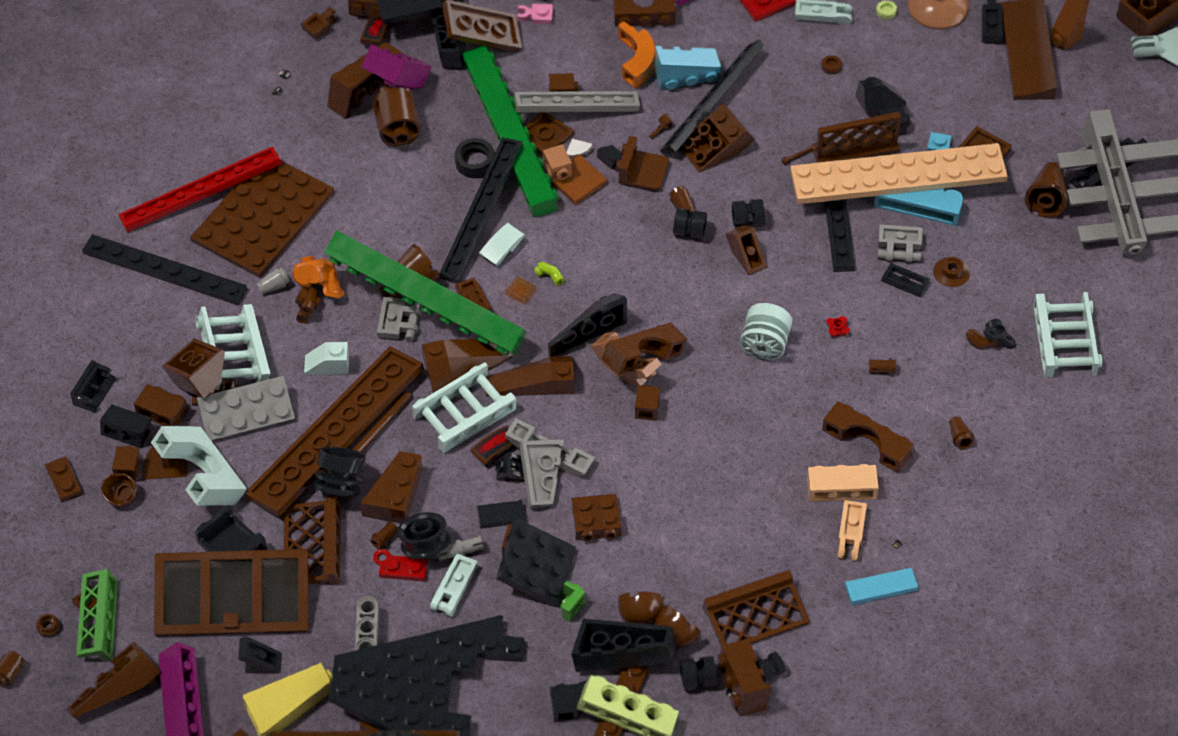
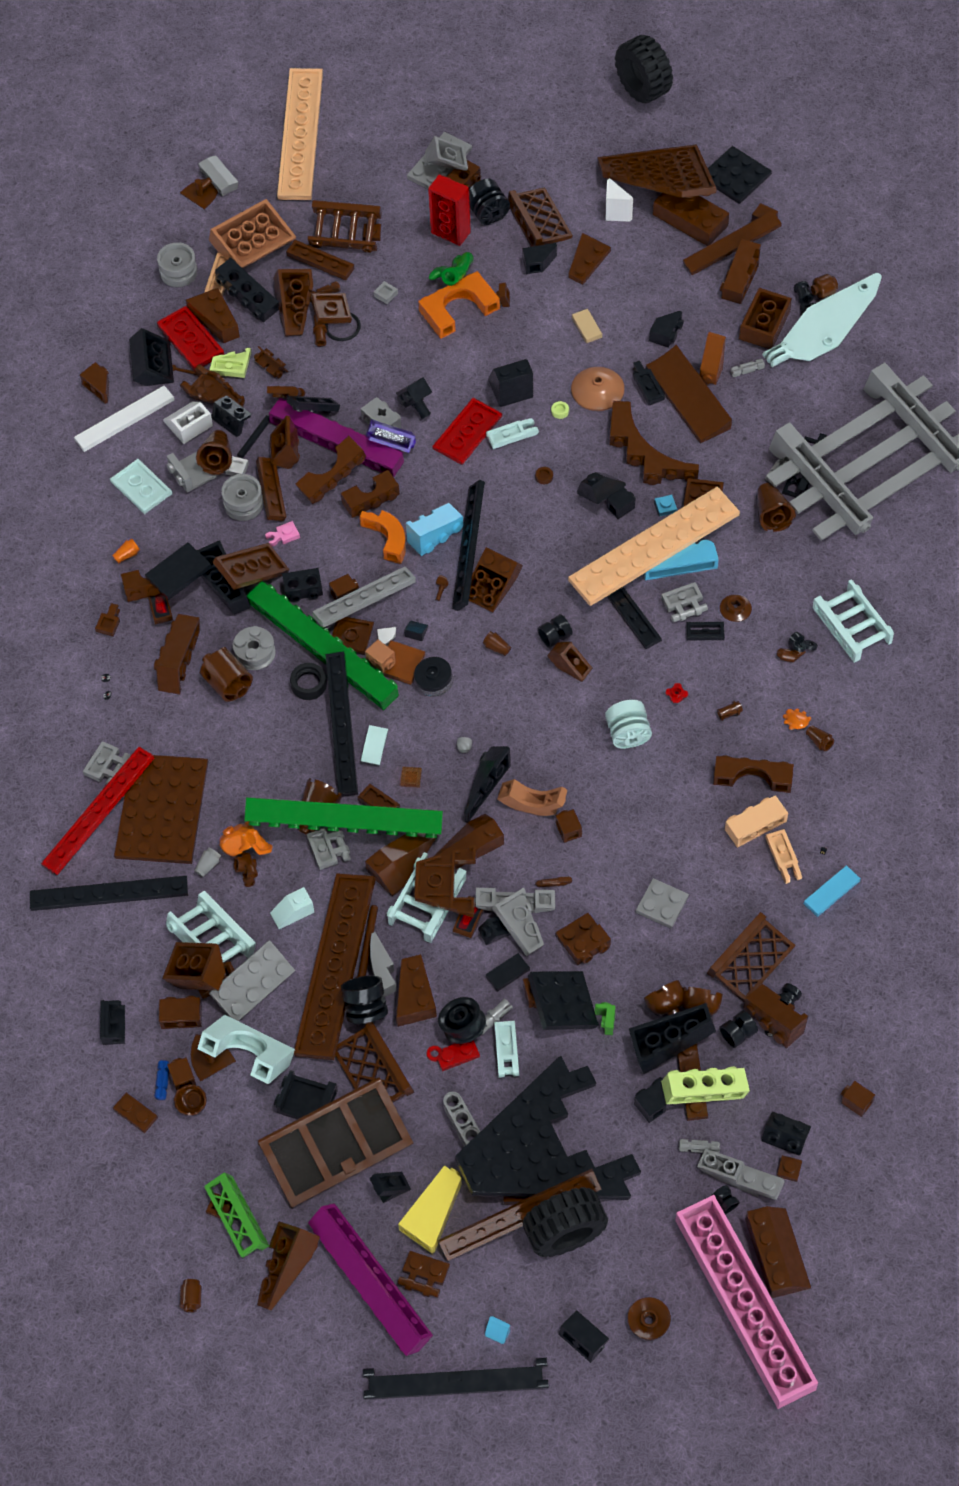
camera: 25 degrees left, 5 degrees up
reddish brown plate [36,614,60,637] -> none
black hinge [100,404,152,448] -> none
magenta wedge [361,44,432,90] -> none
reddish brown pin [370,521,398,549] -> none
lime arm [534,262,565,286] -> none
reddish brown arch [601,322,687,375] -> none
reddish brown bracket [616,136,669,191] -> none
black wheel [673,207,707,240] -> none
reddish brown hinge [781,143,817,165] -> none
reddish brown fence [813,112,901,163] -> none
none -> light grey plate [83,741,131,785]
none -> blue axle [155,1060,169,1100]
none -> light grey wheel [233,626,276,670]
none -> black brick [282,568,323,602]
none -> light grey slope [370,932,397,997]
none -> black piece [414,657,454,696]
none -> reddish brown wing [414,845,477,917]
none -> light grey hinge [457,737,472,753]
none -> reddish brown piece [535,876,572,887]
none -> reddish brown arch [610,401,699,485]
none -> light grey plate [636,878,689,929]
none -> light grey axle [730,358,765,377]
none -> orange piece [783,708,812,730]

